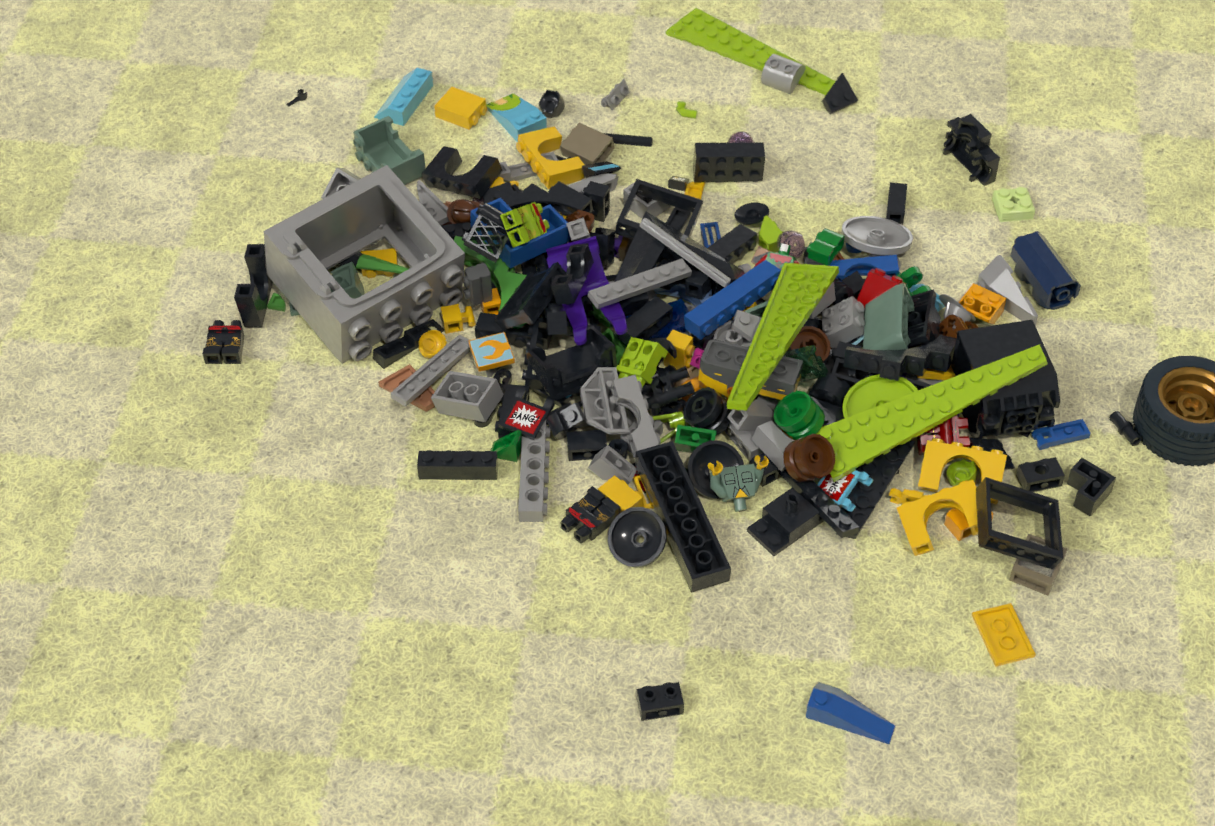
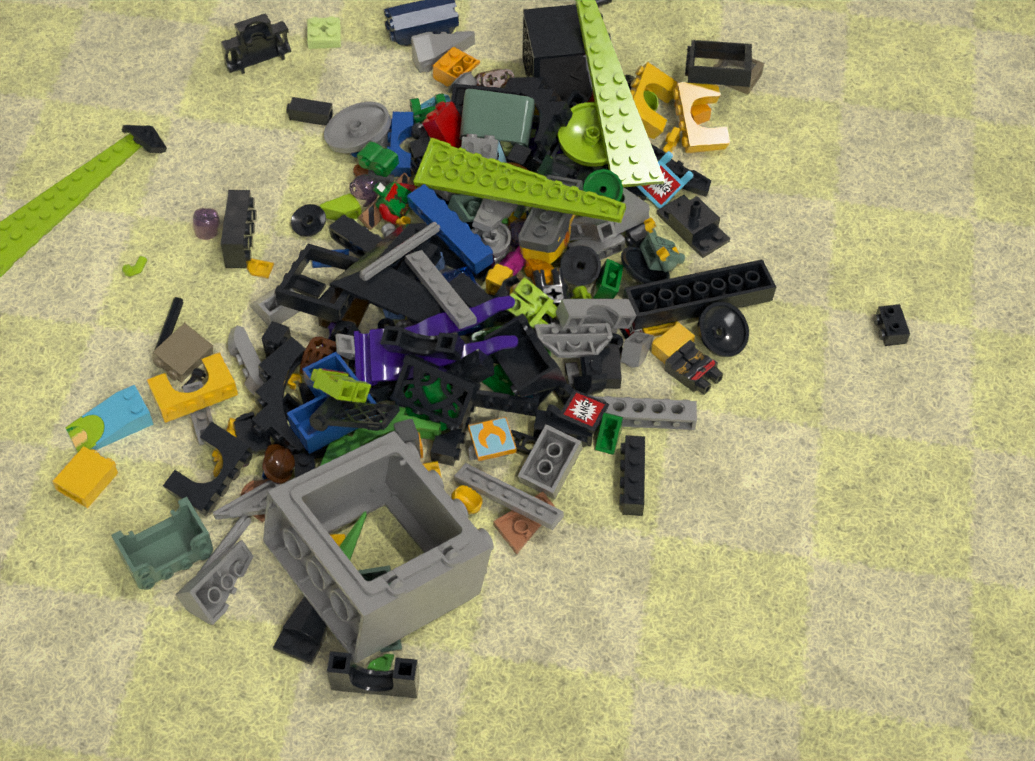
camera: 90 degrees left, 5 degrees up
black hips [202,320,245,364] -> none
black hand [286,89,307,107] -> none
medium azure slope [374,68,433,126] -> none
black hair [538,89,565,118] -> none
black slope [582,161,621,178] -> none
light grey hinge [601,79,630,111] -> none
black slope [668,175,690,191] -> none
light grey brick [761,54,806,95] -> none
black plate [779,470,859,538] -> none
reddish brown wheel [783,434,835,482] -> none
blue wedge [805,682,895,744] -> none
yellow tile [972,603,1036,667] -> none
black brick [1016,457,1065,492] -> none
black brick [1067,457,1116,516] -> none

